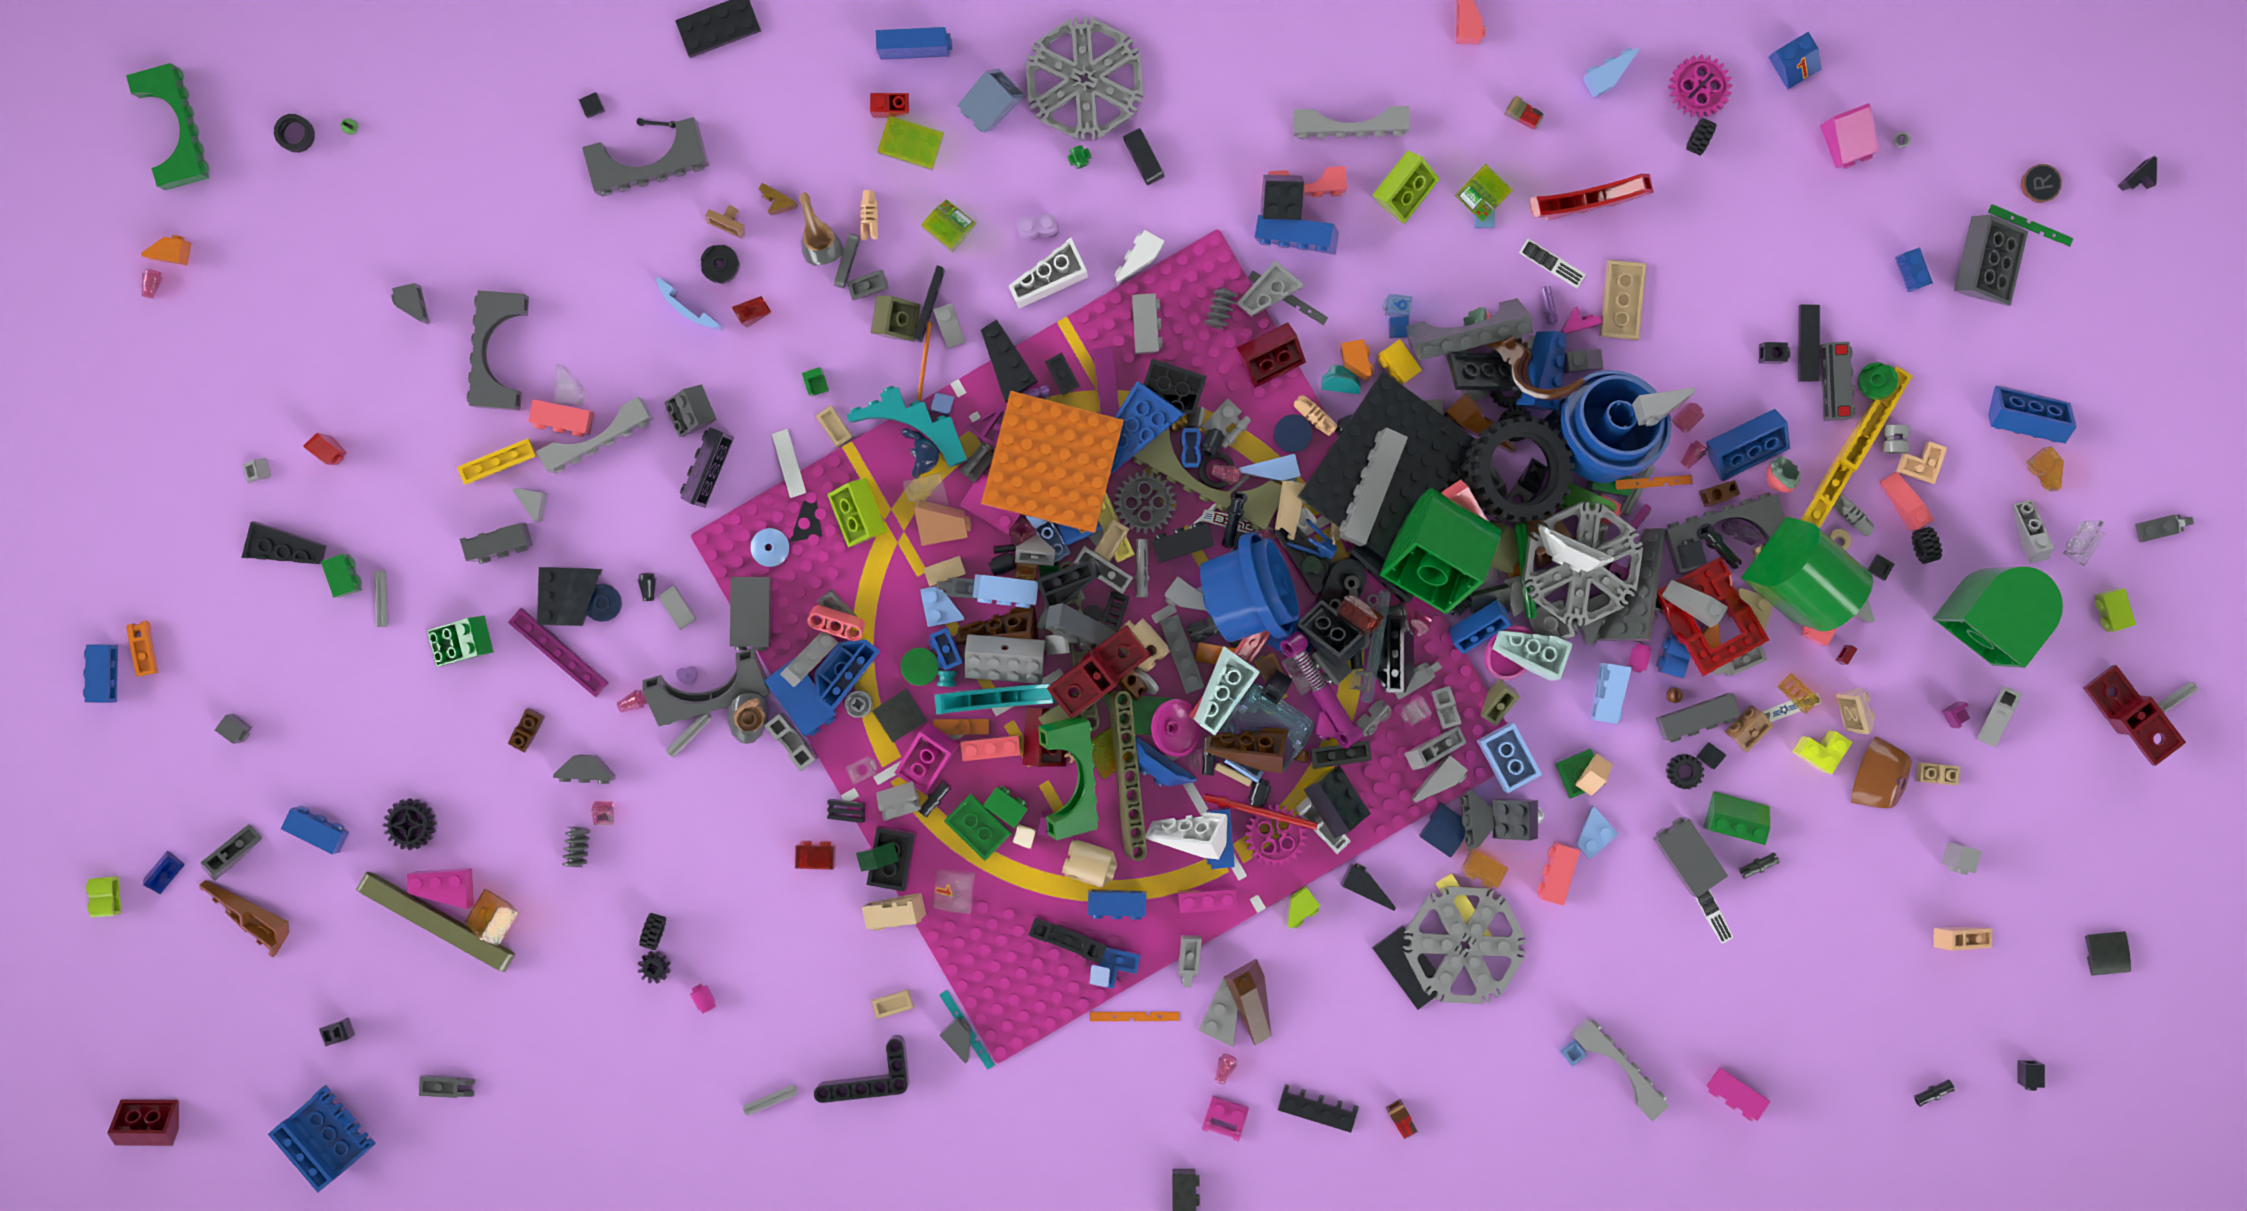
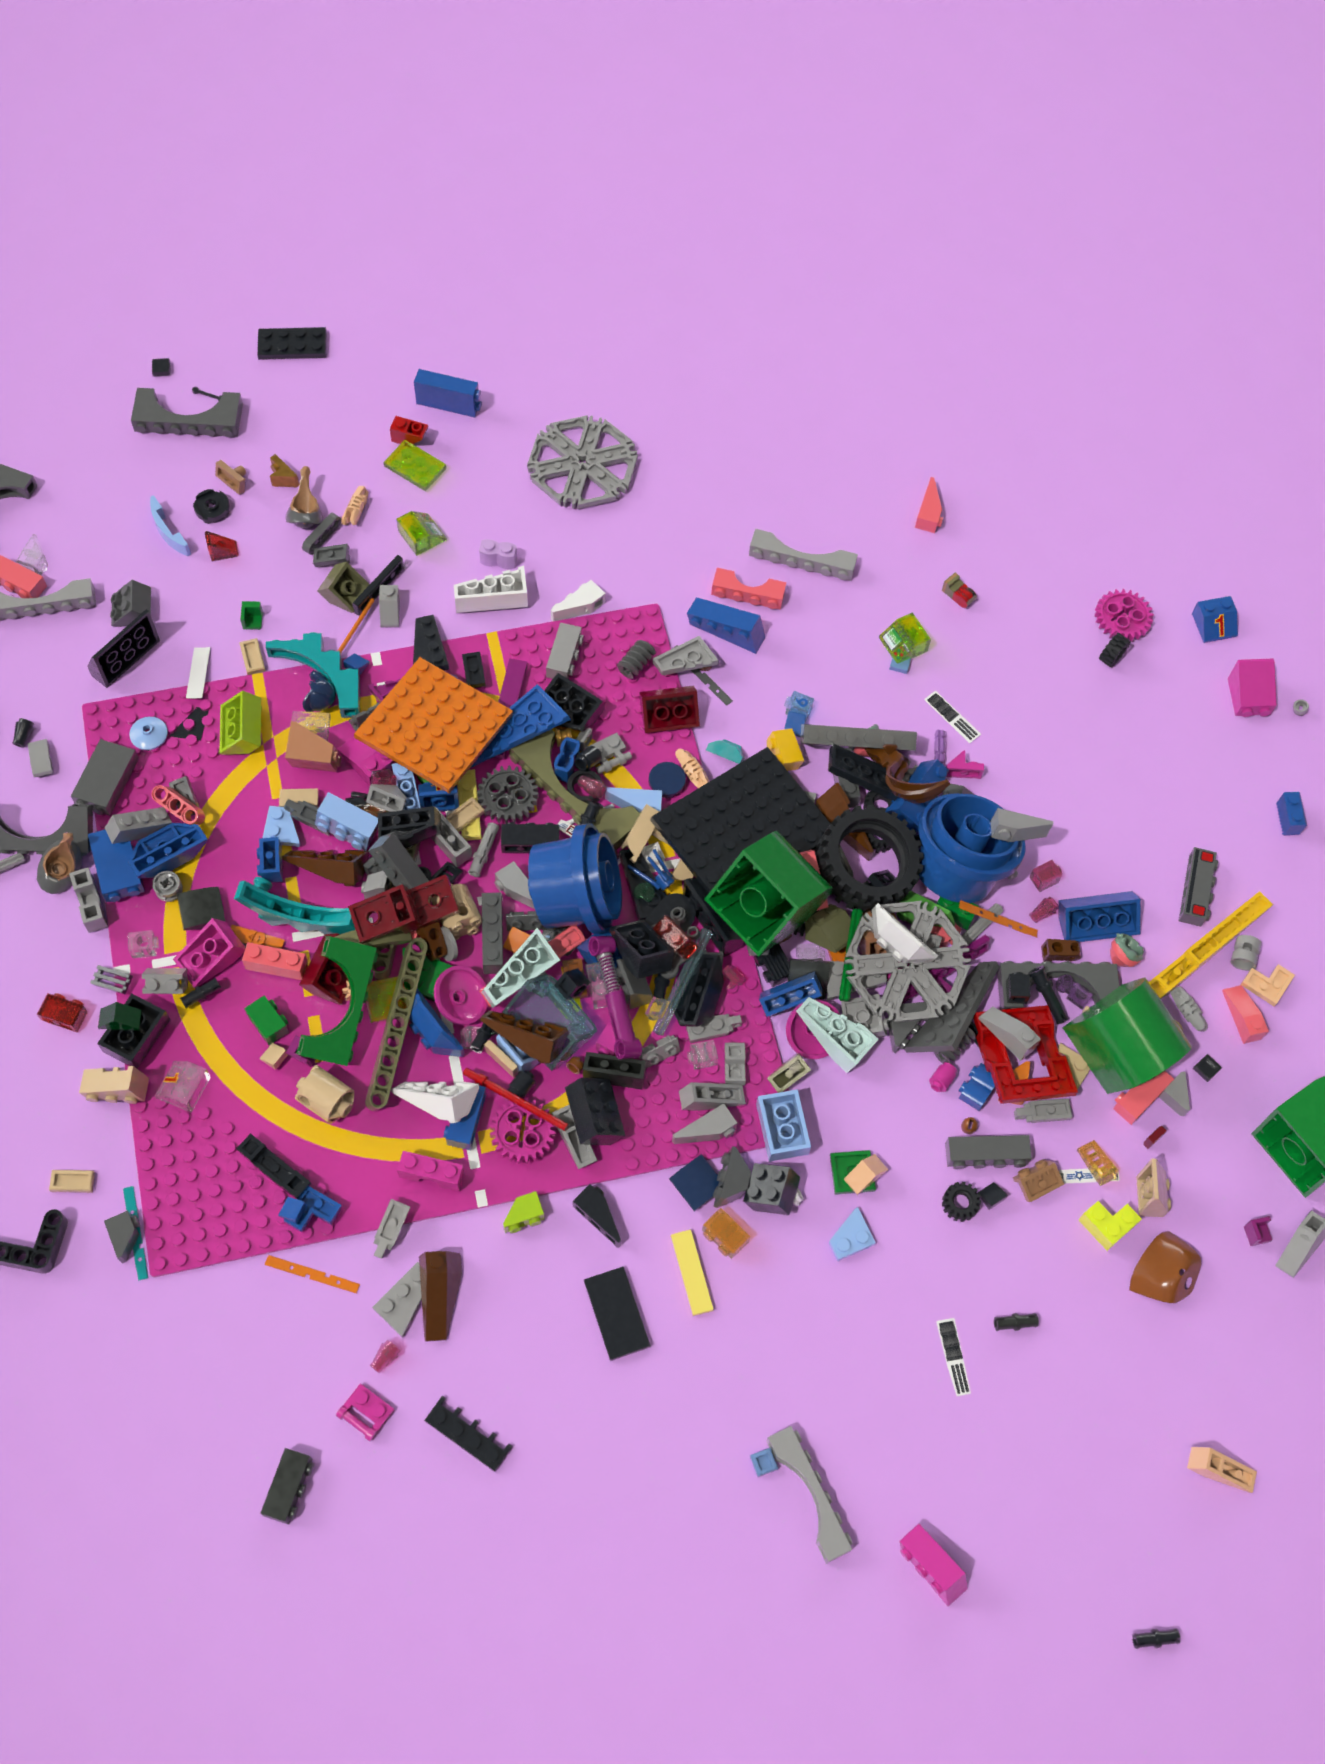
camera: 15 degrees right, 25 degrees down
medium lavender piece [676,666,697,685] -> none
green tile [900,647,939,686] -> none
green tile [944,793,1012,861] -> none
sand blue slope [957,69,1026,133] -> none
light grey brick [965,634,1045,684] -> none
green gear [1067,145,1091,169] -> none
blue brick [1088,889,1146,920] -> none
black beam [1123,128,1165,186] -> none
black brick [1261,174,1304,220] -> none
light grey brick [1339,428,1408,546] -> none
orange slope [1340,339,1374,381] -> none
lime slope [1372,150,1440,224] -> none
leg [1386,1099,1418,1139] -> none
light grey plate [1403,886,1526,1004] -> none
red arch [1530,174,1654,220] -> none
coral brick [1537,842,1580,906] -> none
light blue slope [1583,47,1639,99] -> none
light blue wedge [1591,663,1632,724] -> none
tan tile [1600,260,1647,340] -> none
dark grey brick [1653,817,1728,898] -> none
green slope [1703,791,1771,845] -> none
black brick [1759,342,1790,364] -> none
black tile [1798,304,1820,382] -> none
green tile [1857,362,1898,400] -> none
black tyre [1911,527,1943,564] -> none
tan slope [1916,762,1960,785] -> none
light grey brick [1941,842,1982,875] -> none
black brick [2017,1060,2045,1091] -> none

